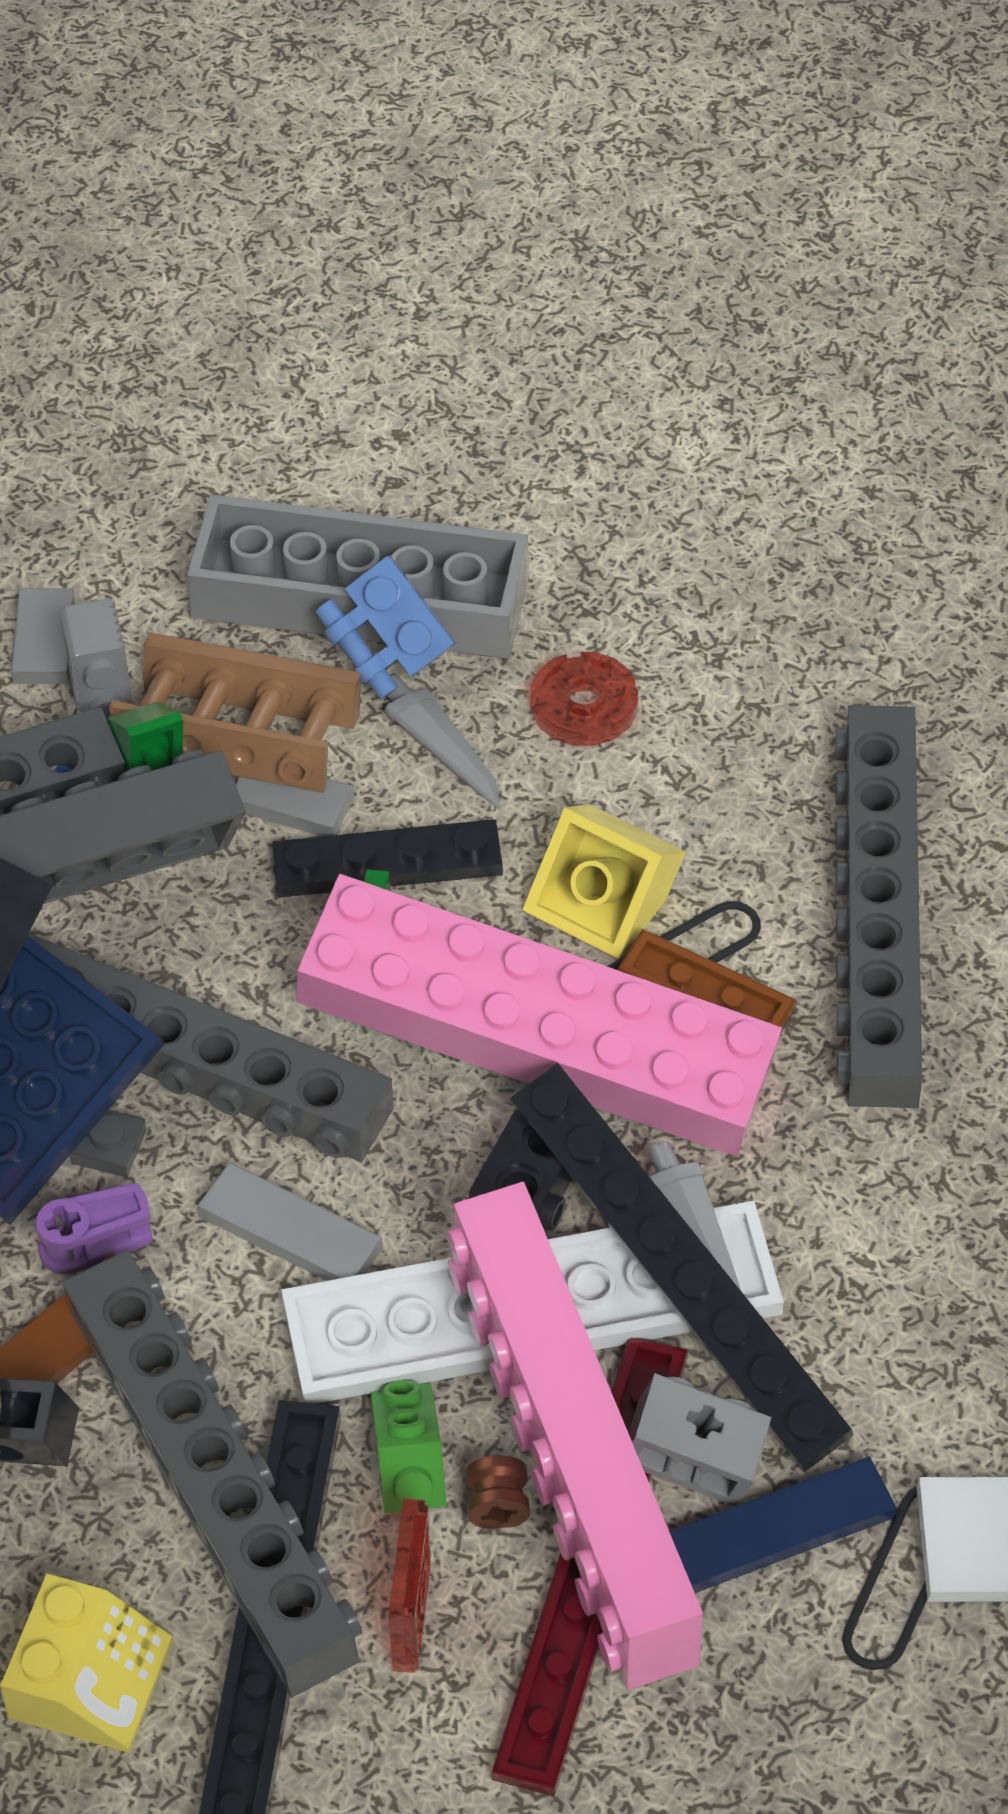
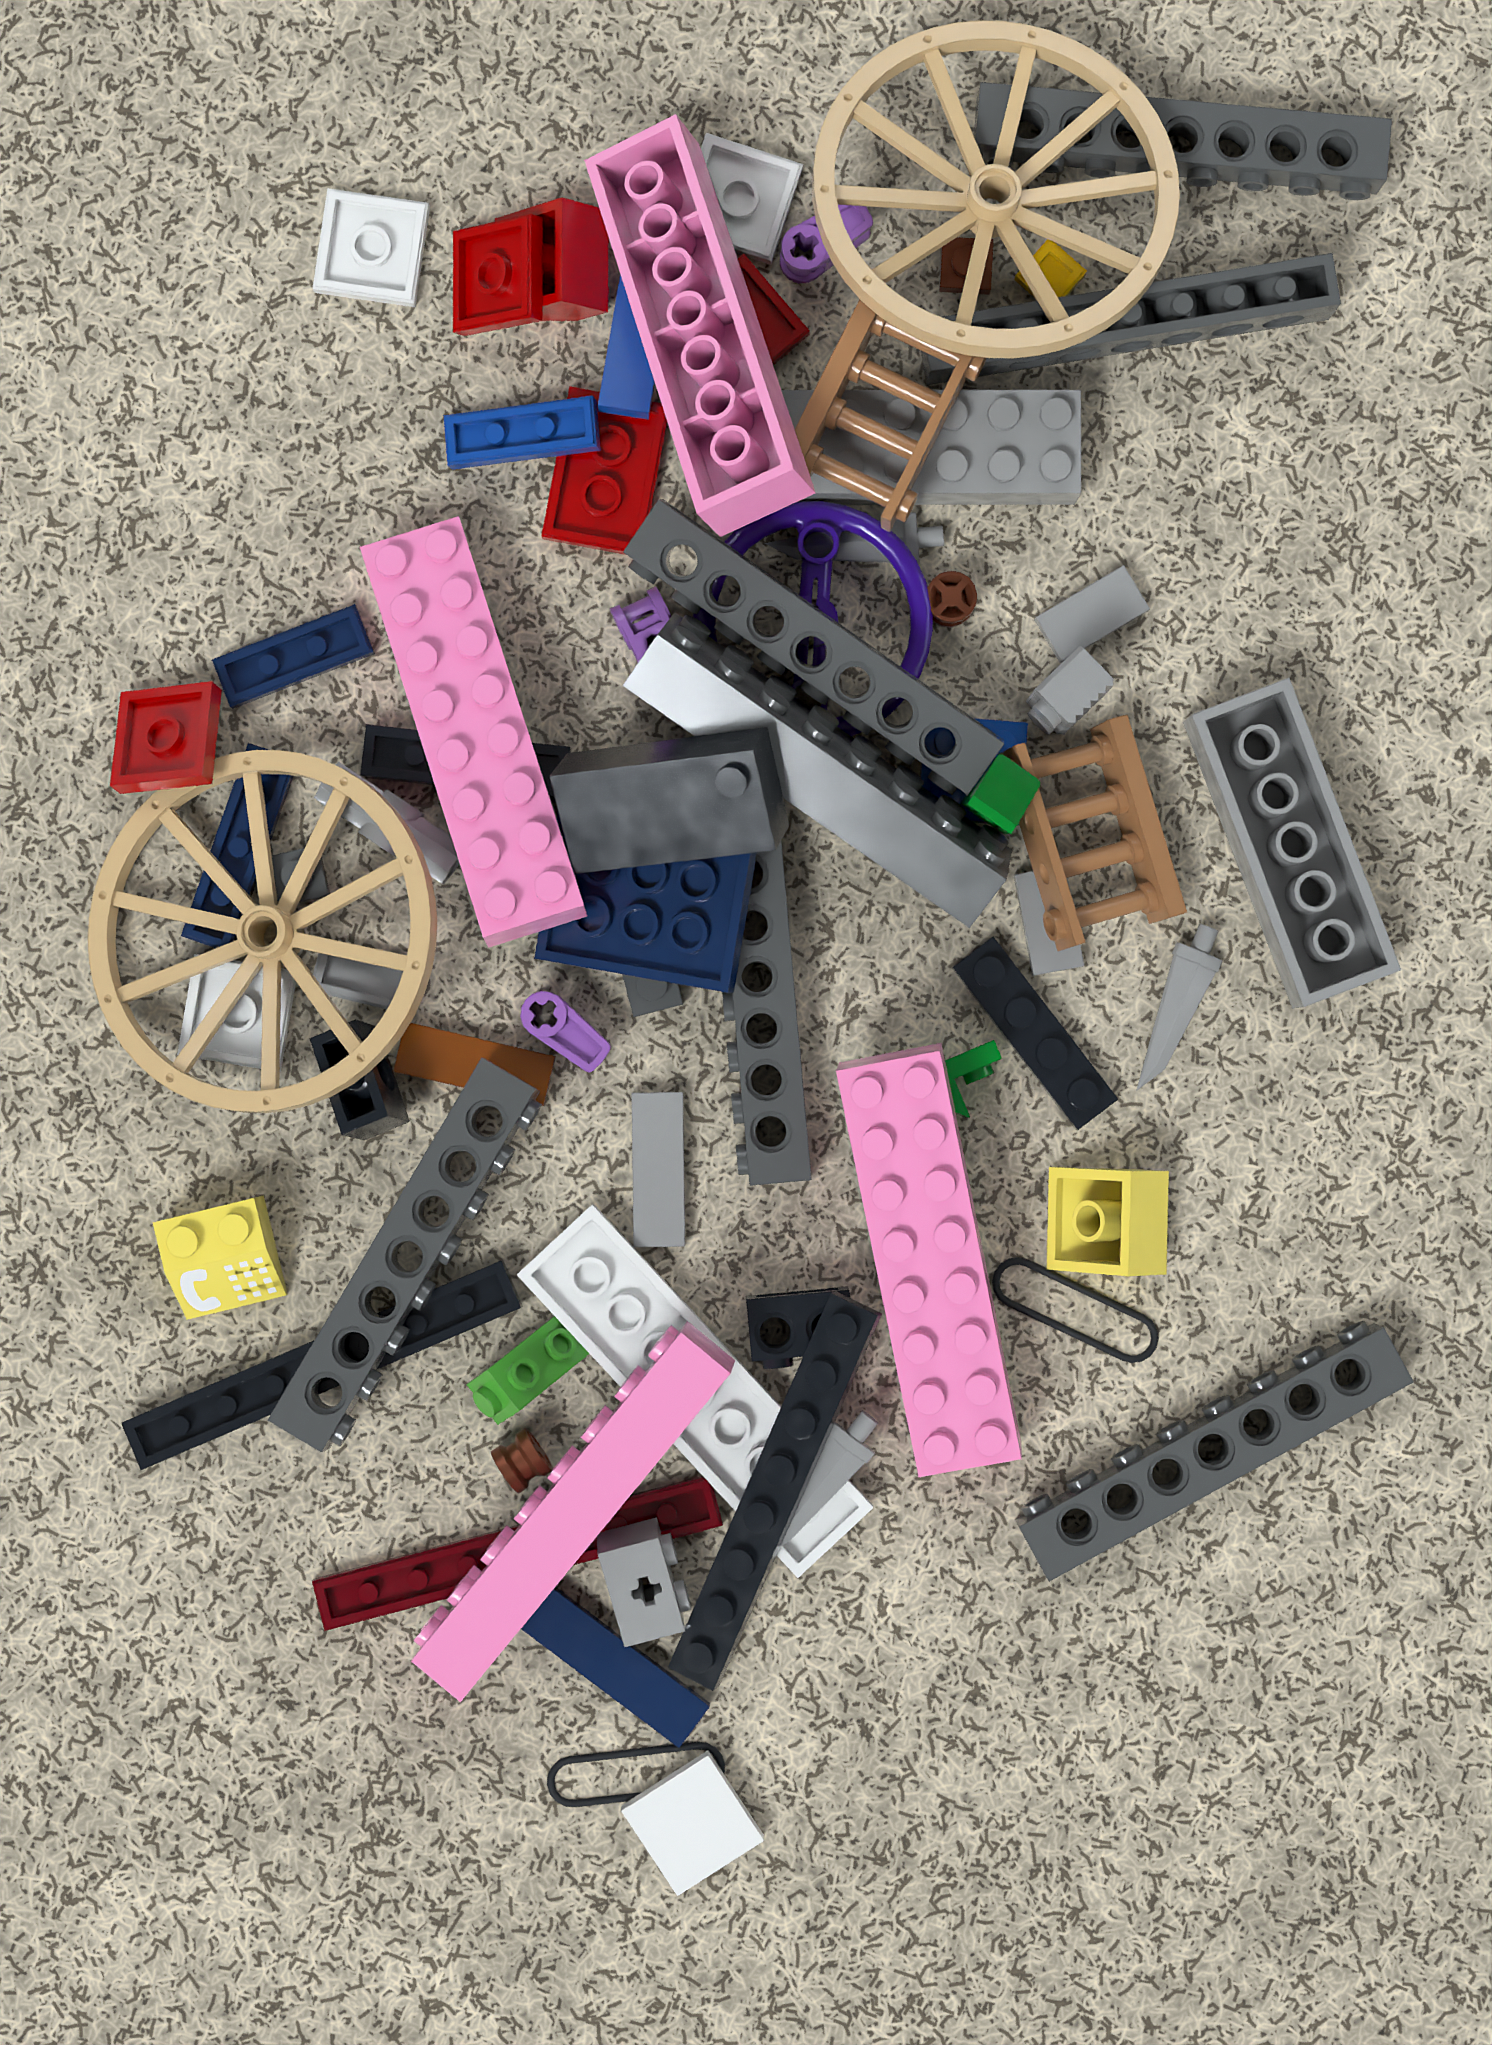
camera: 60 degrees right, 35 degrees up
medium blue plate [315,555,457,700] -> none
clear red tile [388,1498,432,1673] -> none
clear red tile [530,652,638,746] -> none
dark orange tile [617,929,797,1035] -> none

